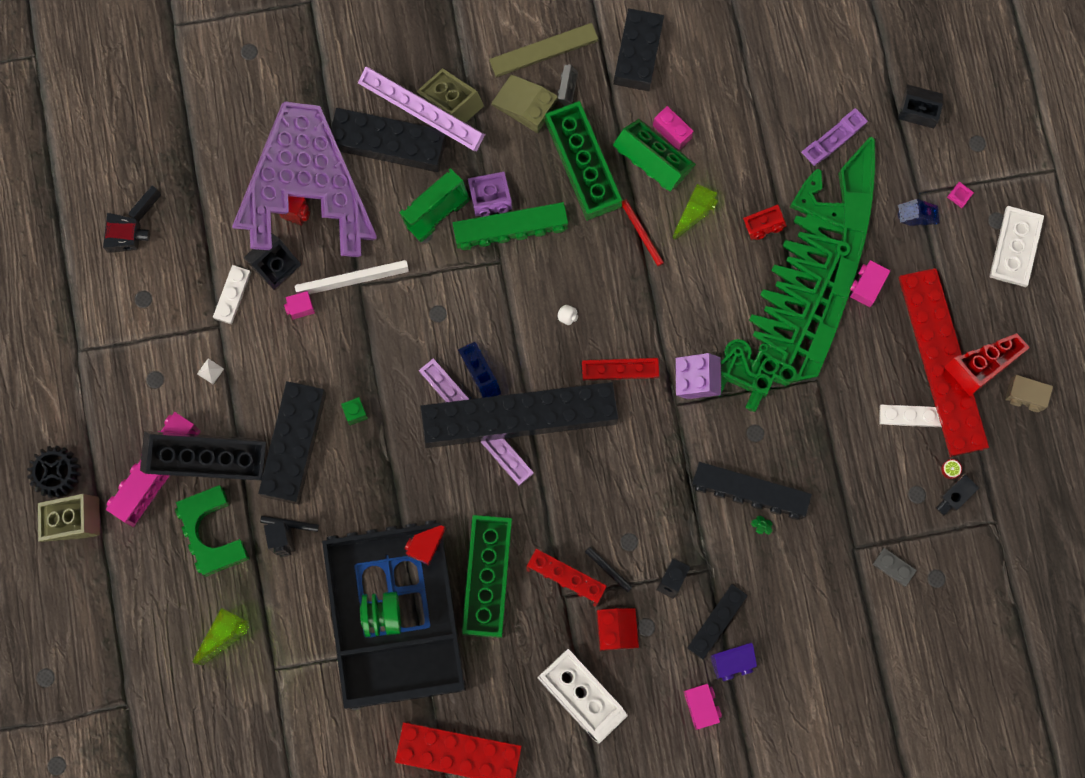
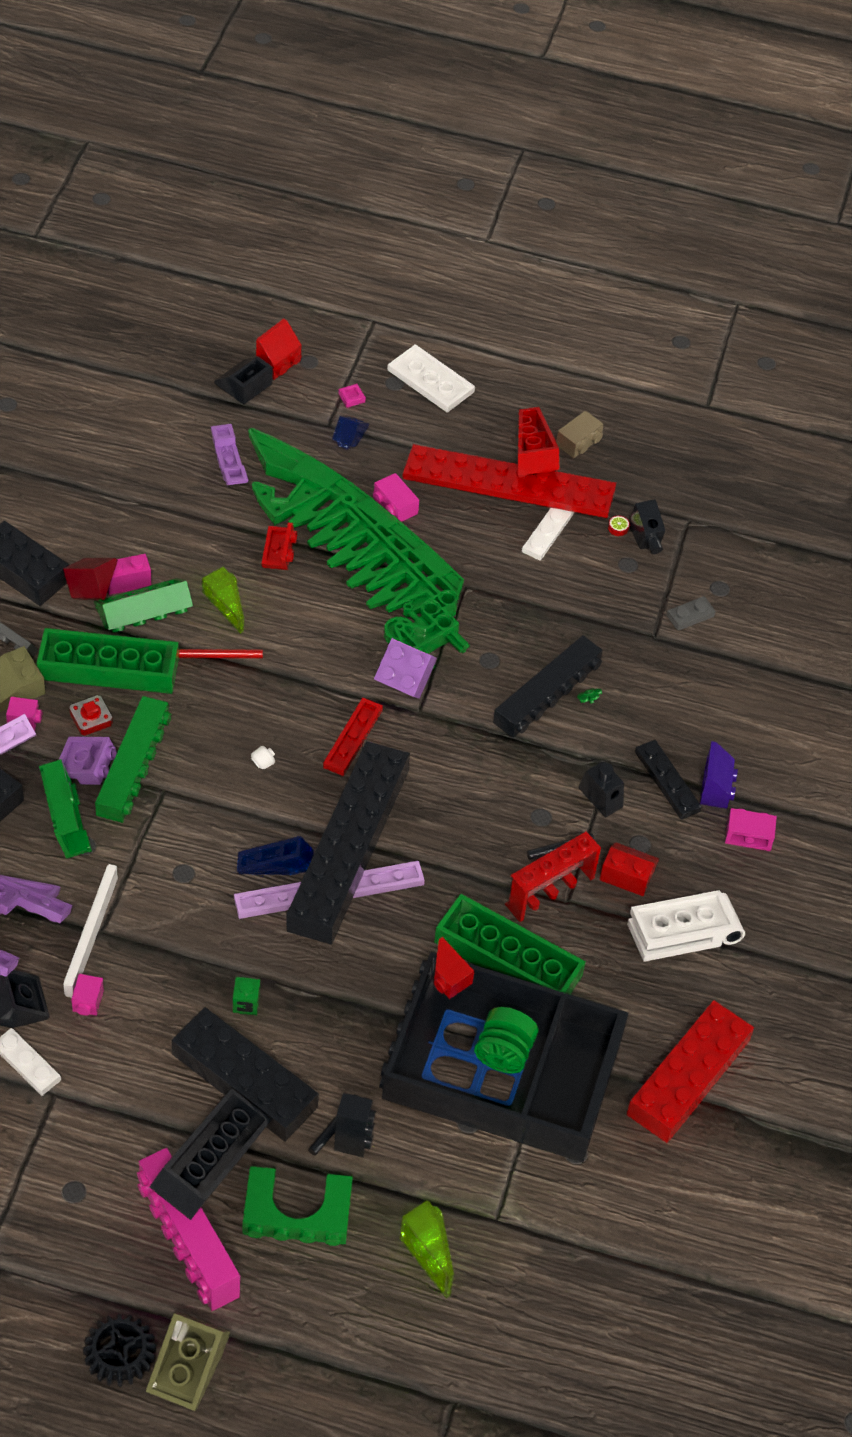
camera: 65 degrees left, 25 degrees down
white slope [197,359,224,384] -> none
none -> dark pink brick [6,697,42,731]
none -> dark red slope [63,558,118,600]
none -> piece [69,695,113,736]
none -> red slope [256,319,302,380]

